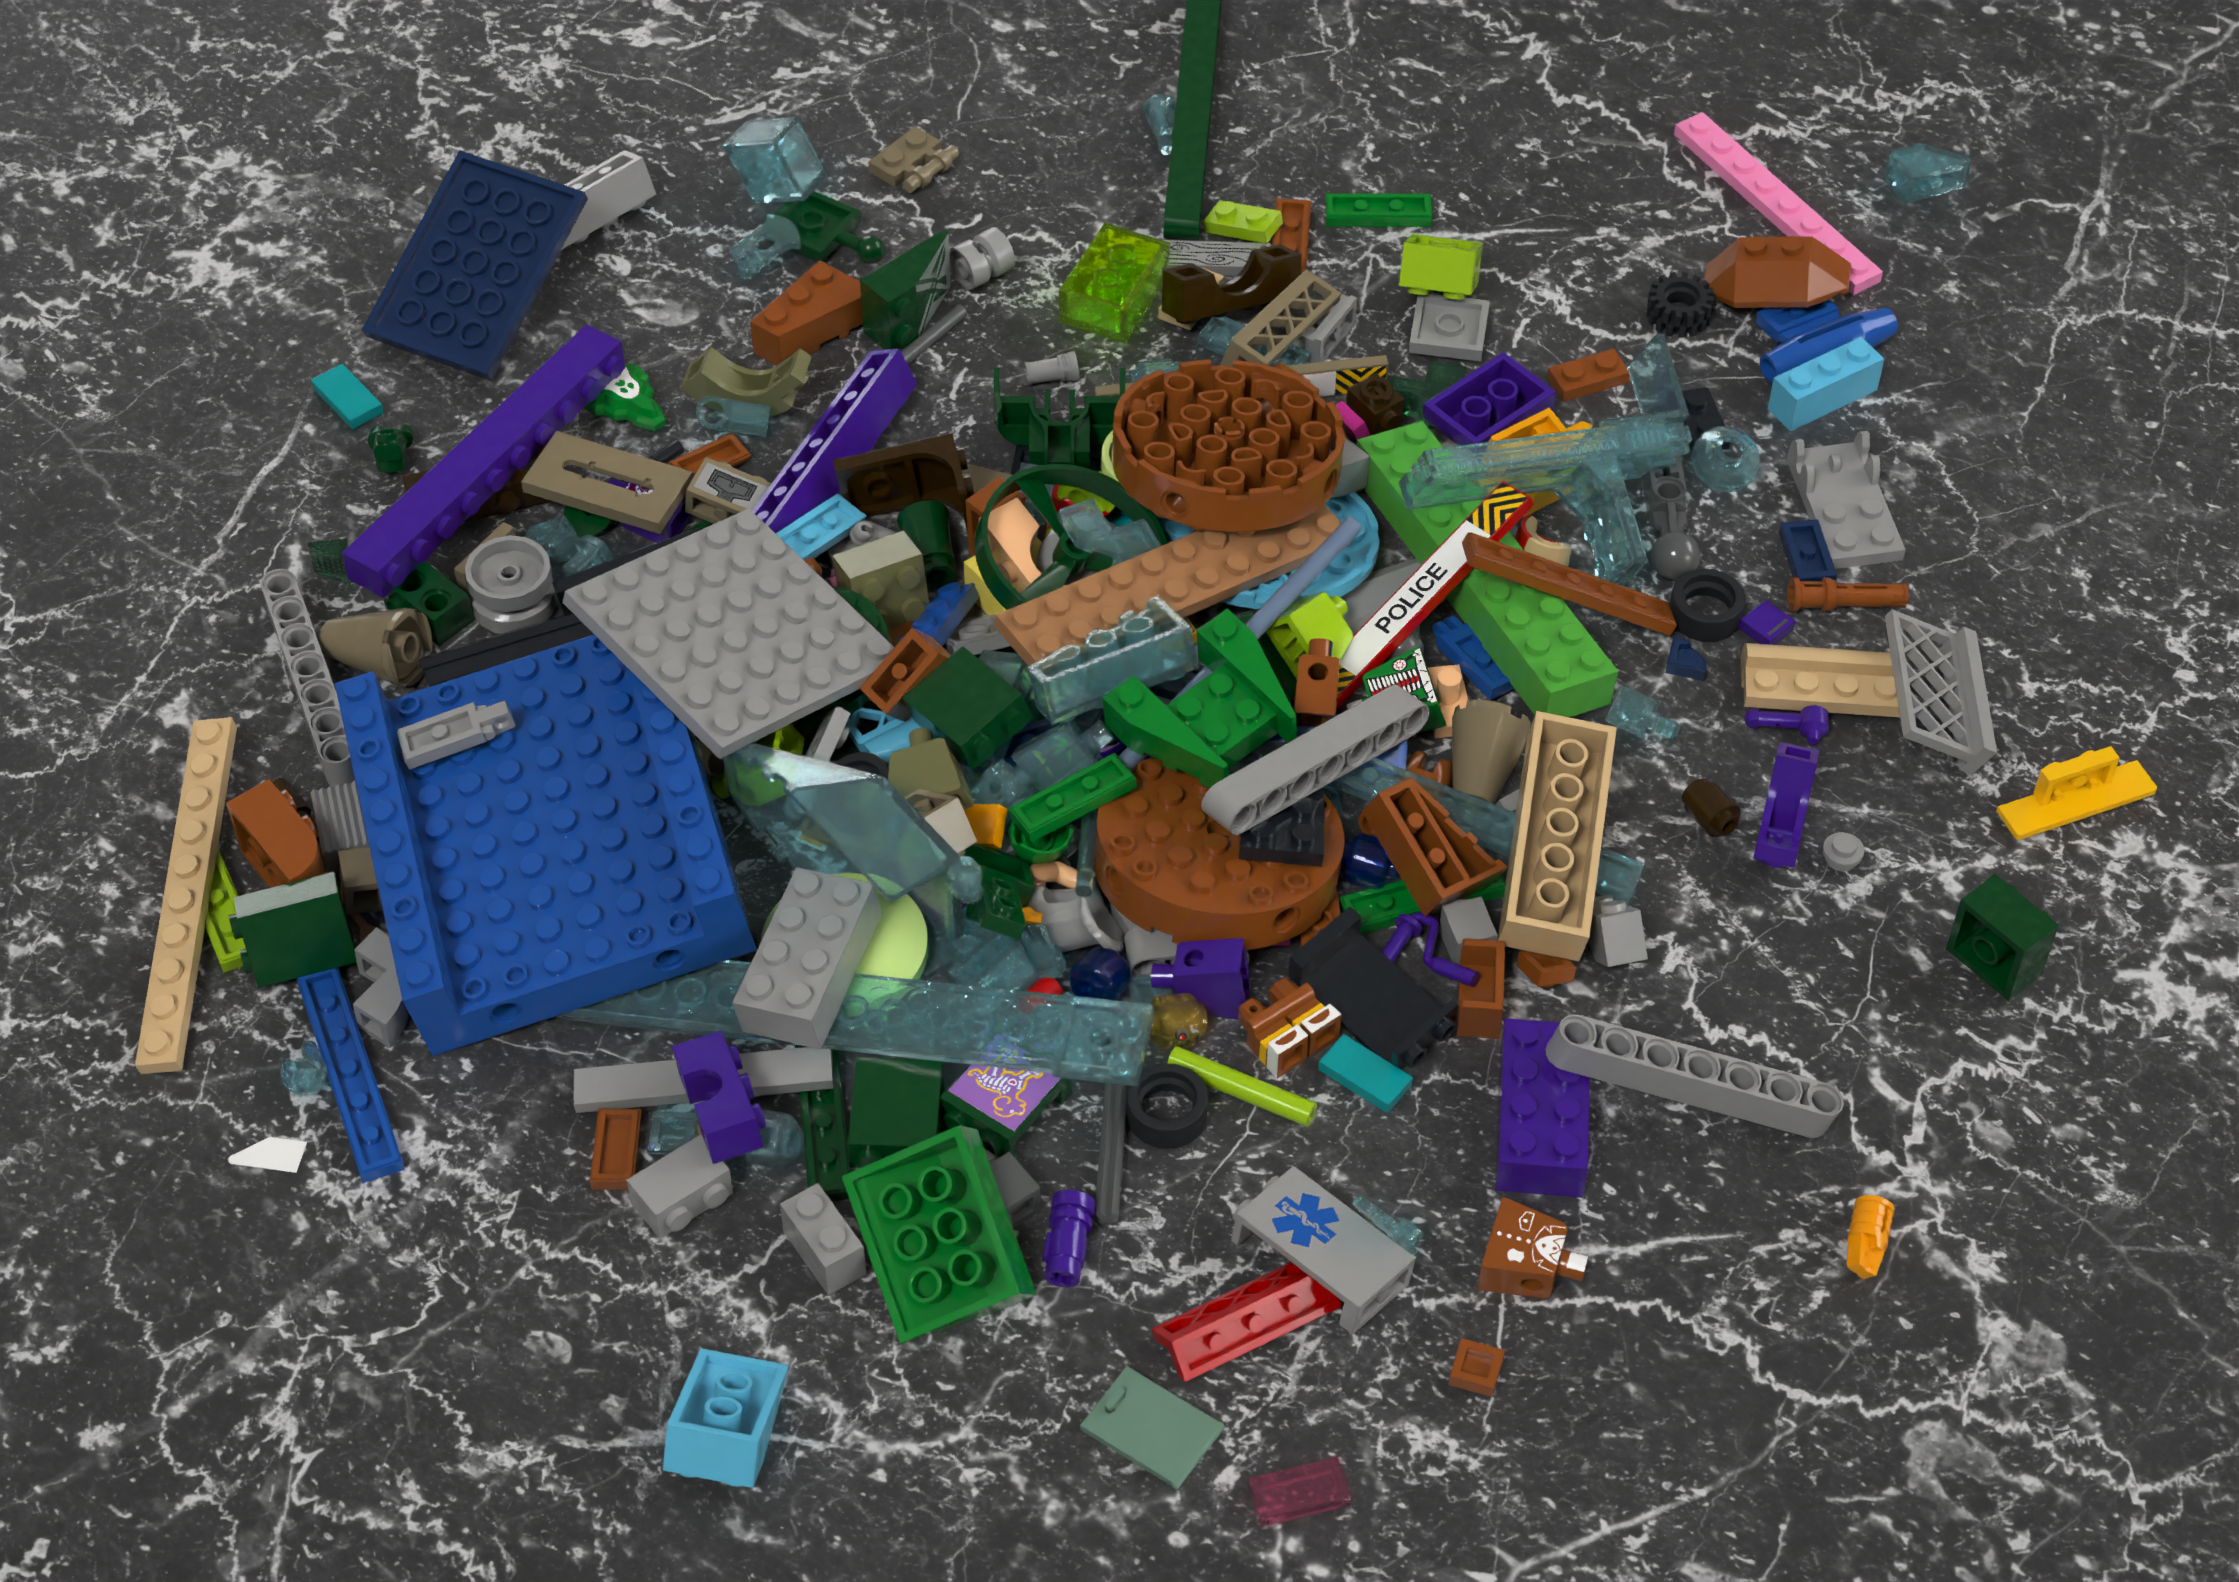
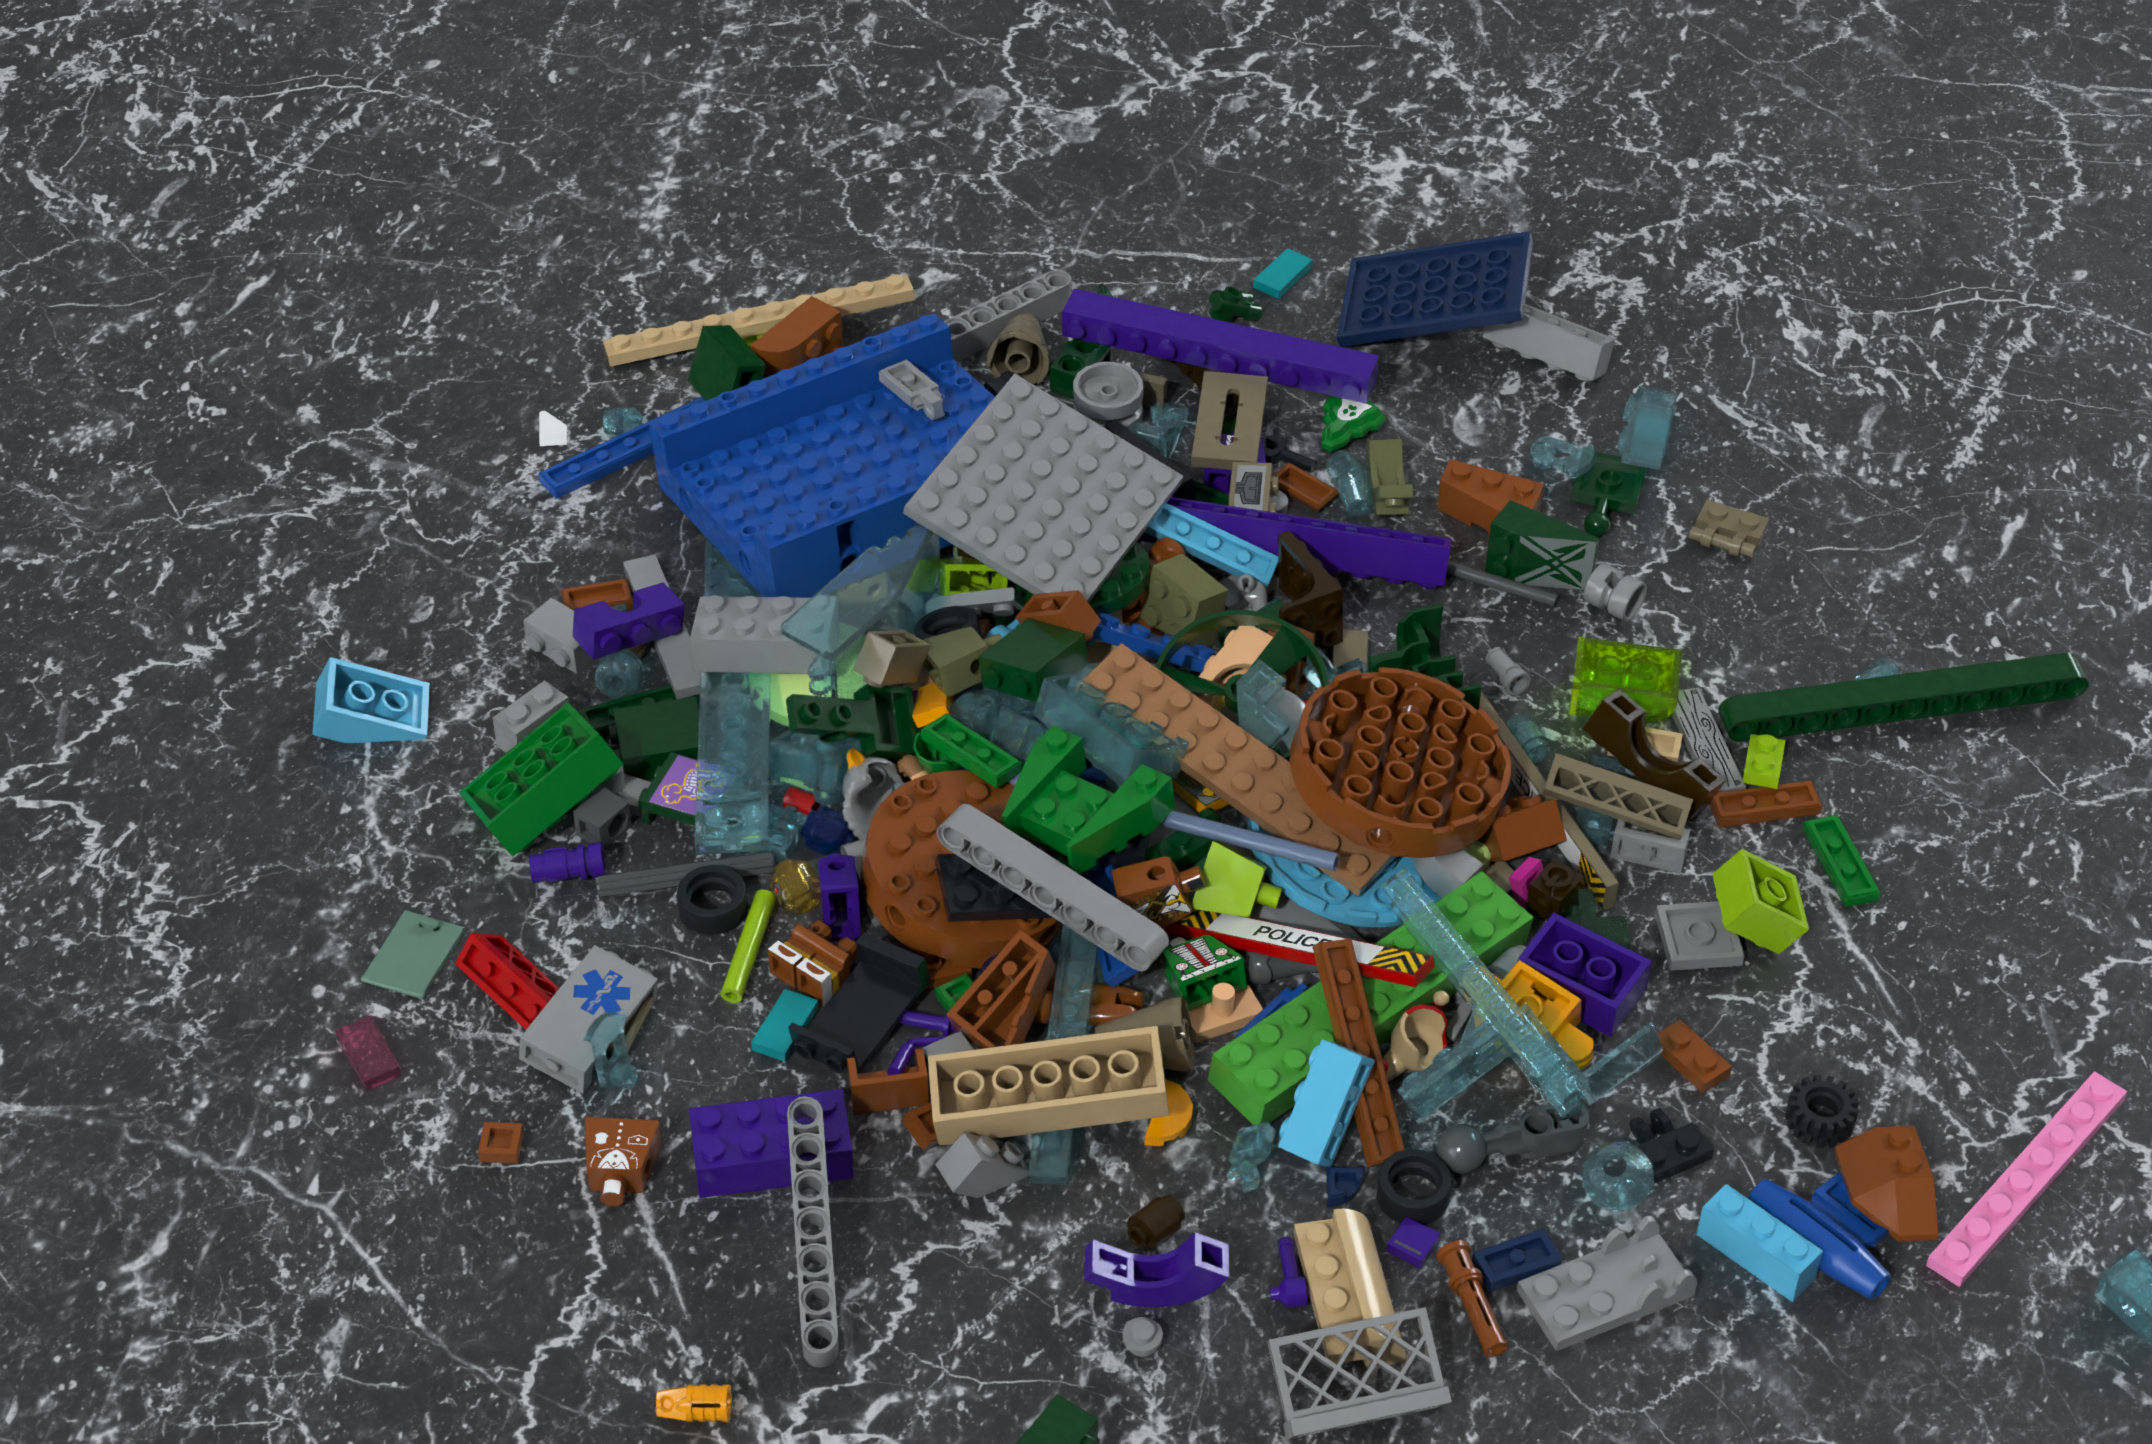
camera: 75 degrees right, 5 degrees down
none -> medium azure brick [1278,1039,1375,1167]

